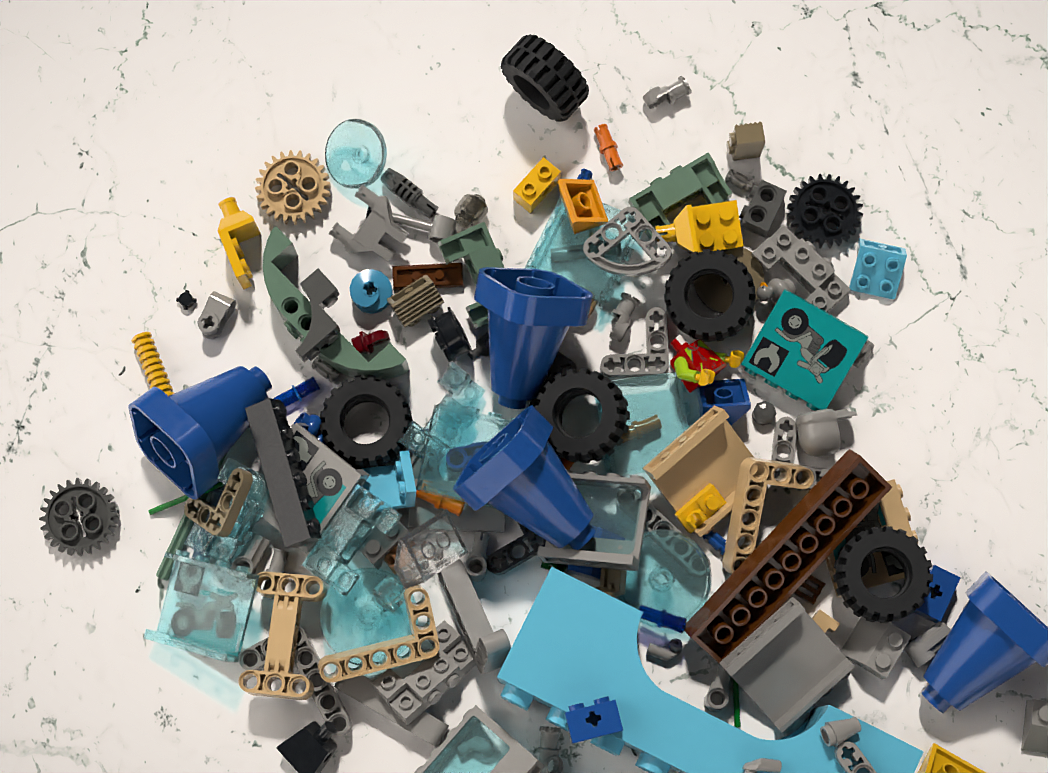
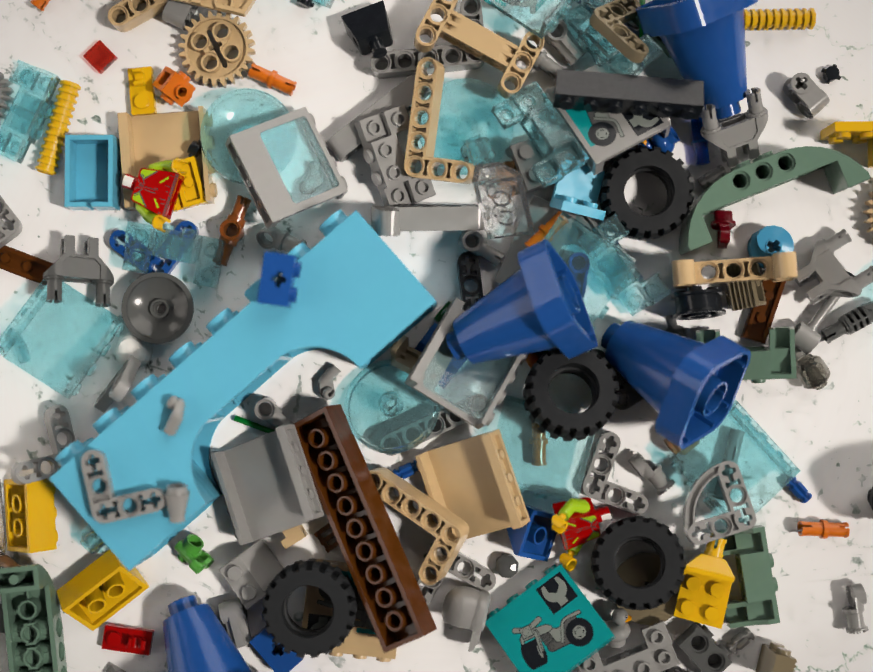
camera: 115 degrees right, 10 degrees up
dark grey arch [295,268,340,363] -> none
yellow brick [513,157,561,214] -> none
light orange slope [558,179,608,234] -> none
clear blue axle [638,605,687,634] -> none
yellow plate [674,483,727,534] -> none
none -> red plate [101,623,154,656]
none -> bright green plate [174,534,214,574]
none -> tan beam [671,252,798,289]
none -> light grey connector [700,87,769,168]

